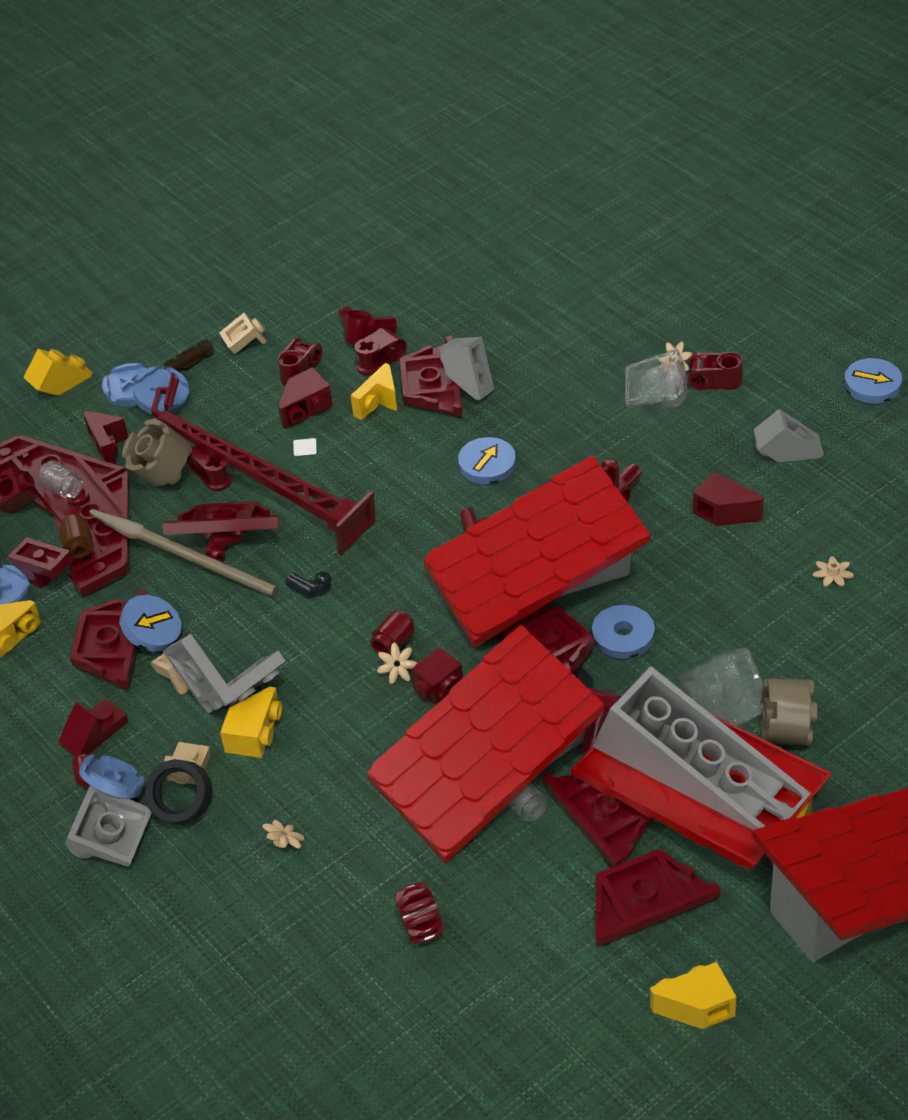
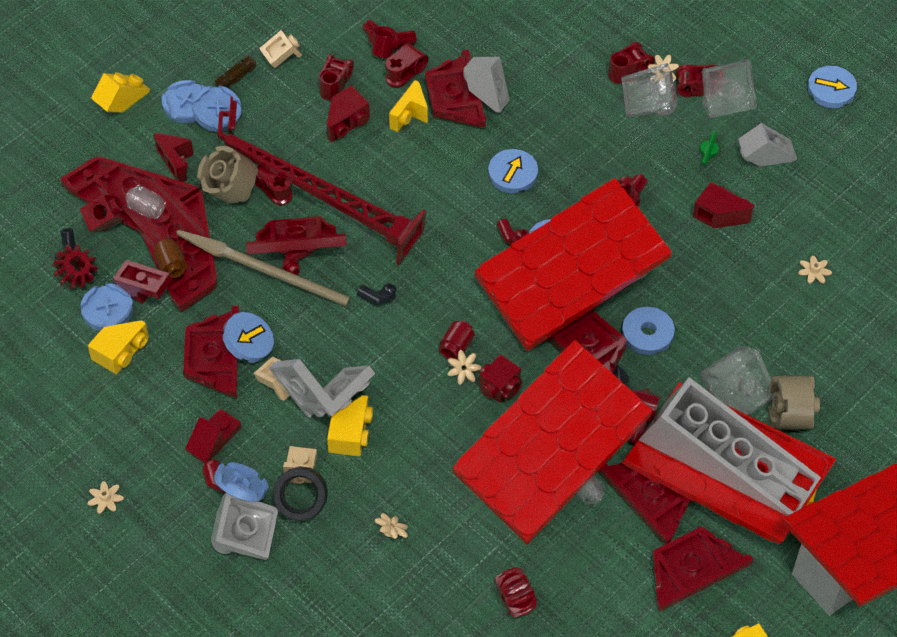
camera: 10 degrees left, 10 degrees up
white sticker [293,438,317,456] -> none
none -> dark red piece [608,42,655,84]
none -> green piece [700,130,719,165]
none -> clear slope [702,59,757,118]

